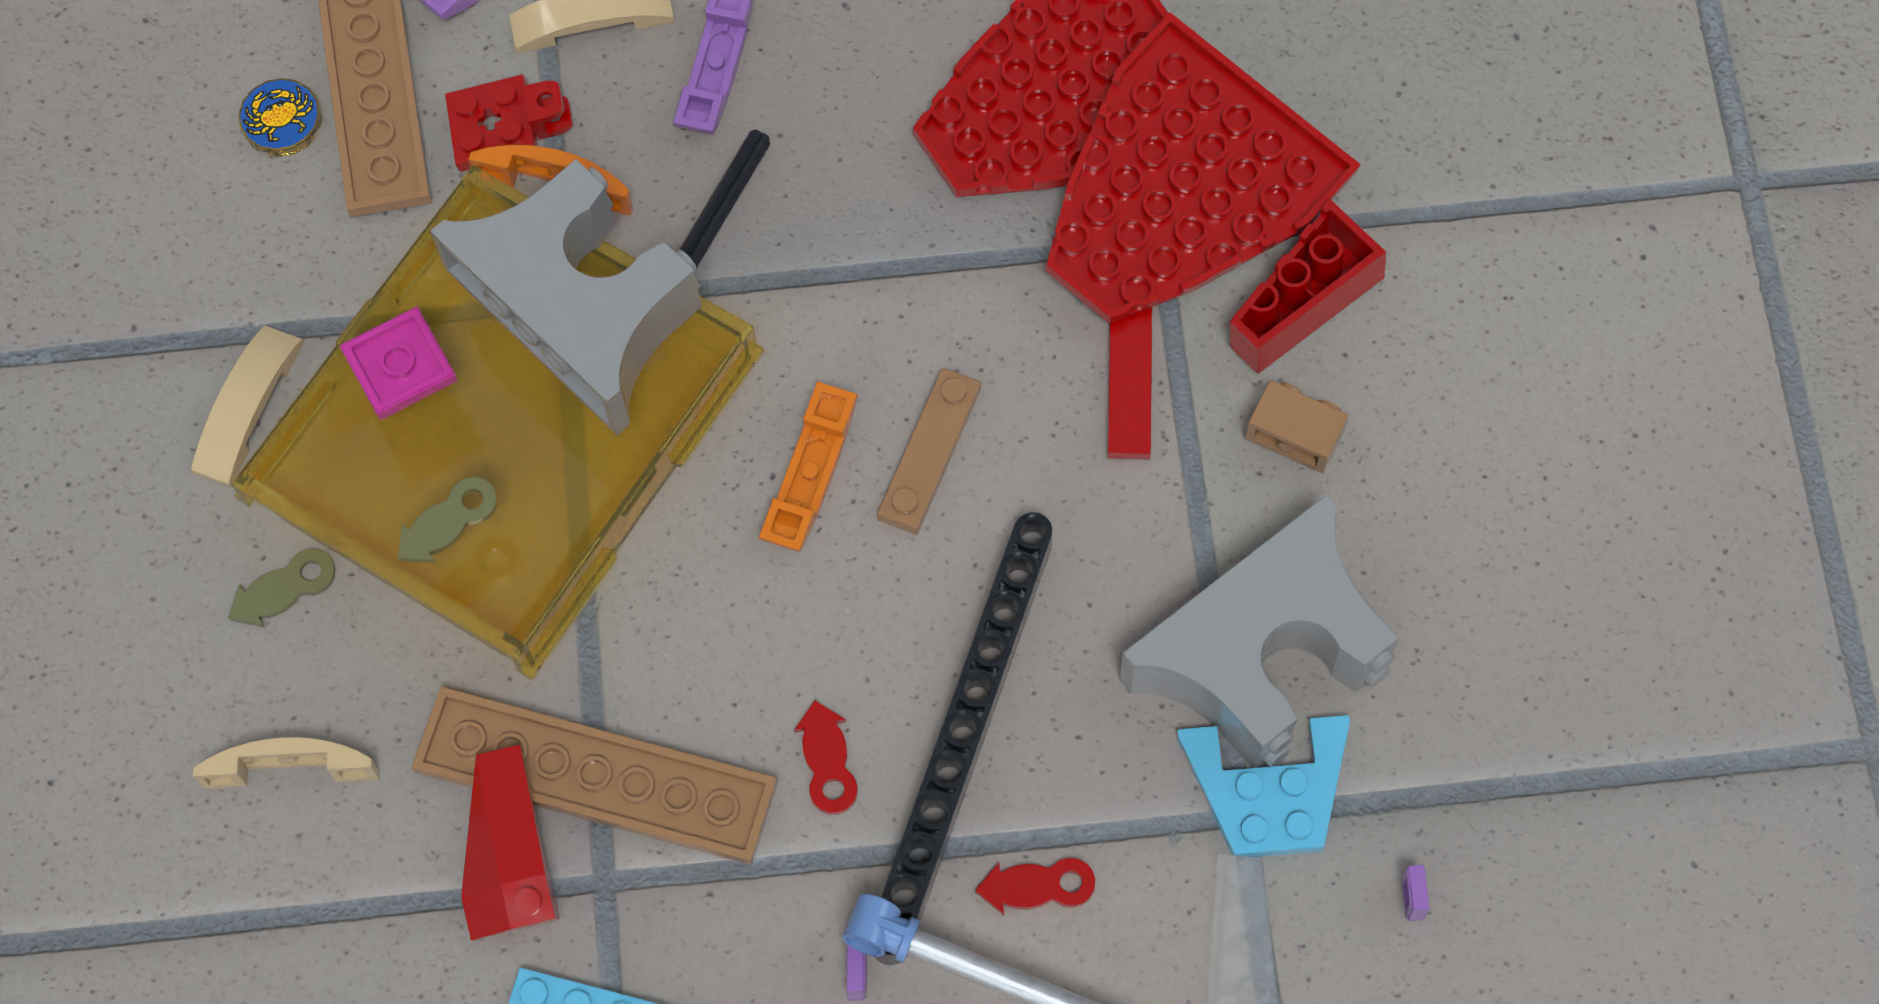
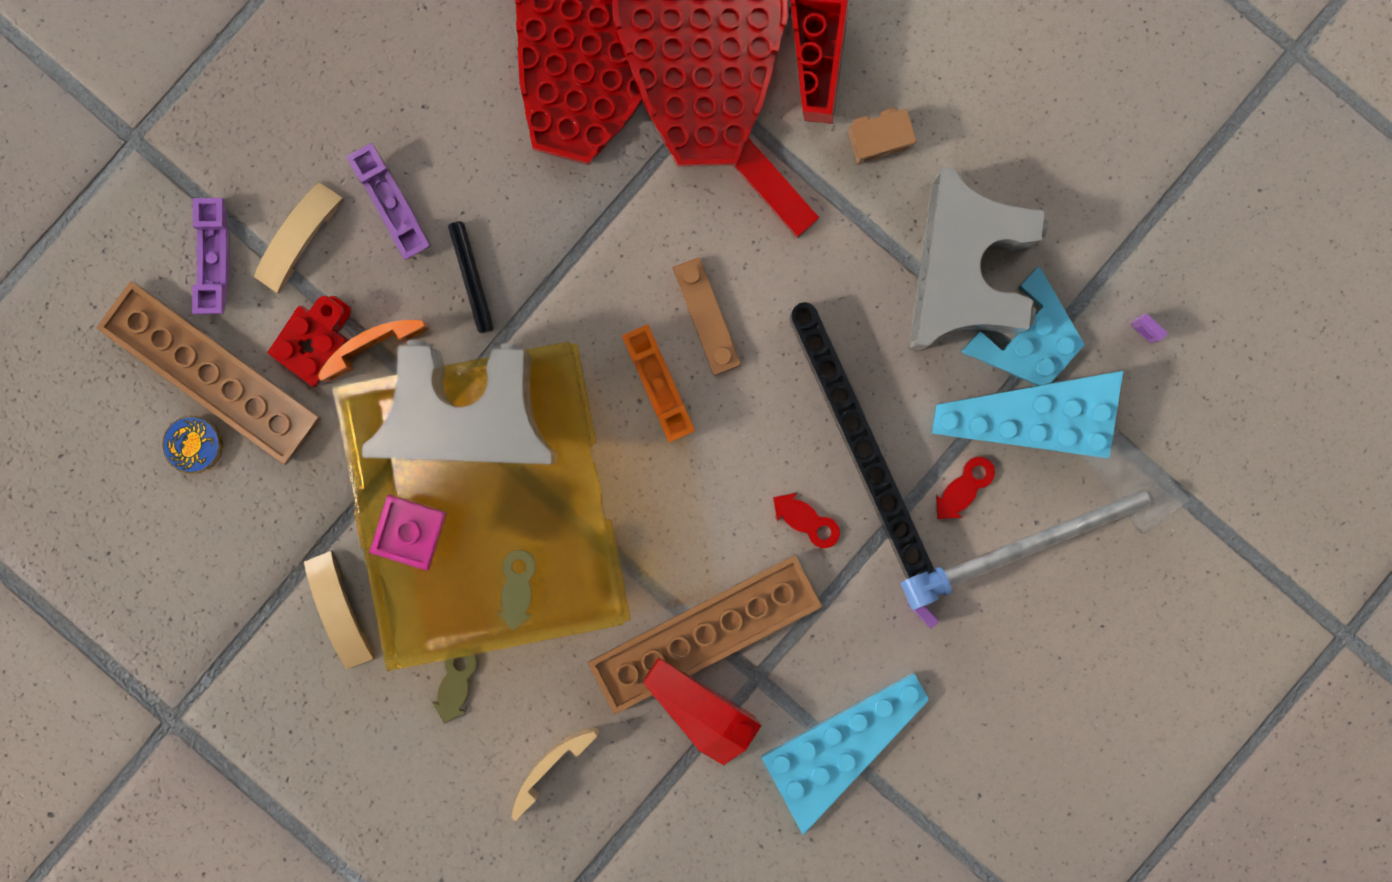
camera: 45 degrees left, 20 degrees up
none -> medium azure wing [932,371,1123,458]

